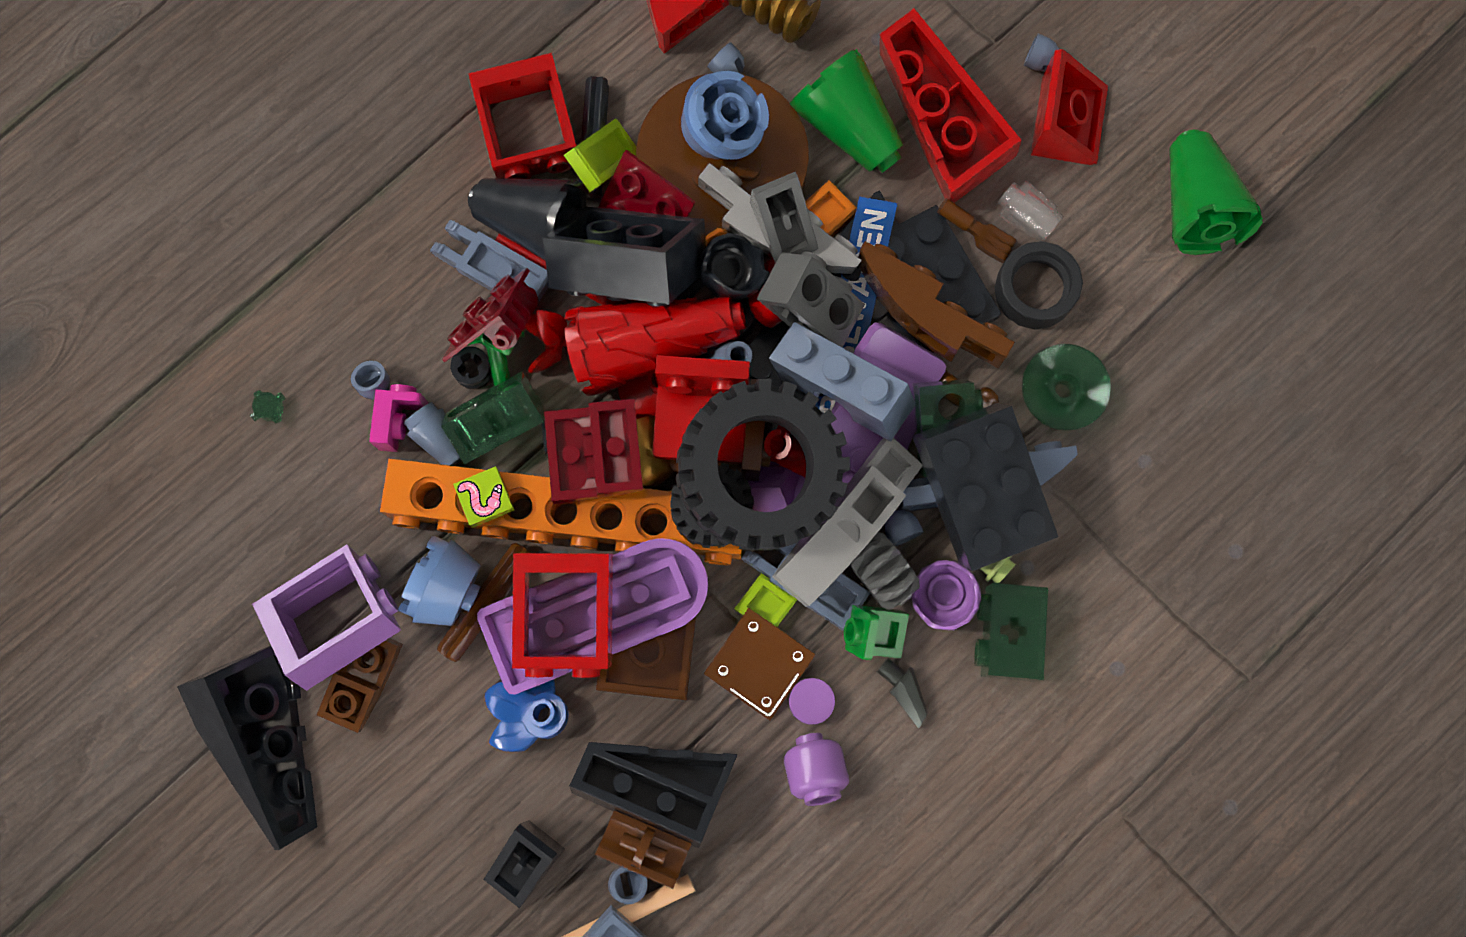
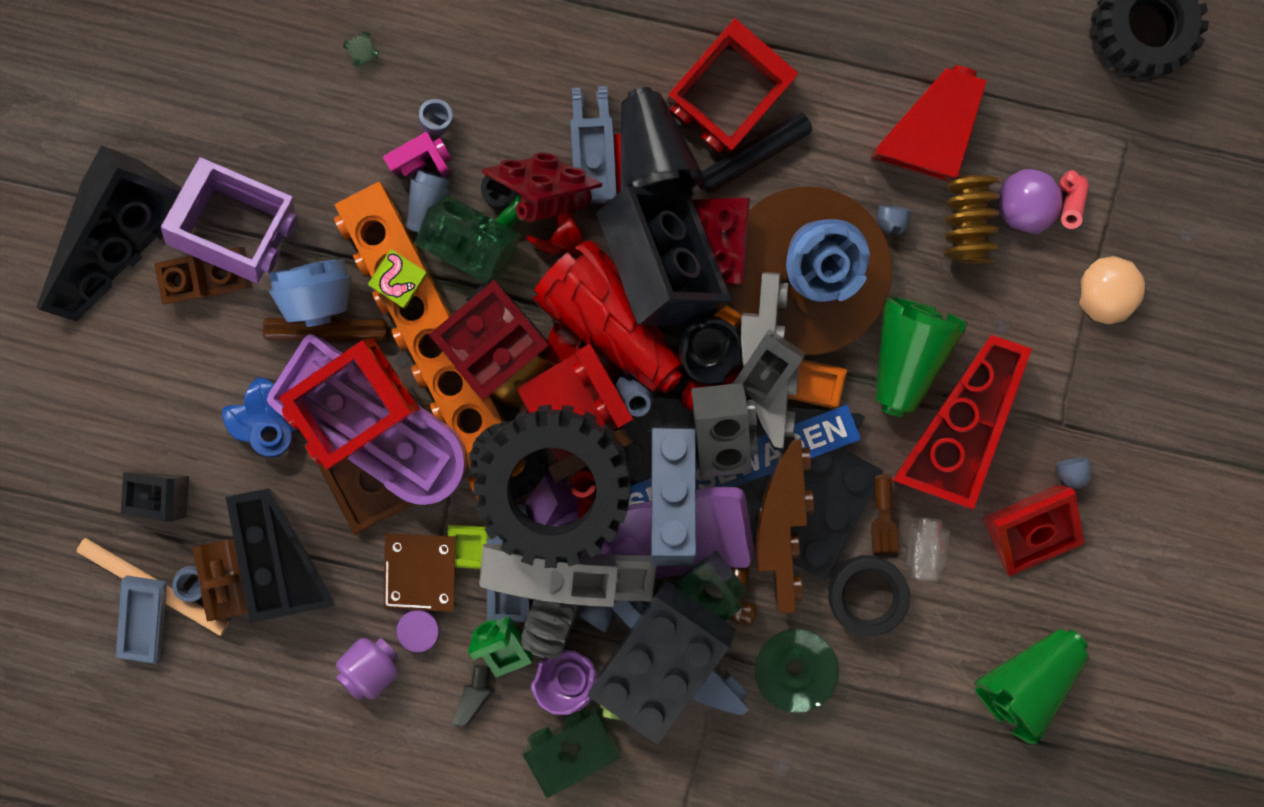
camera: 55 degrees right, 10 degrees up
lime tile [564,118,636,192] -> none

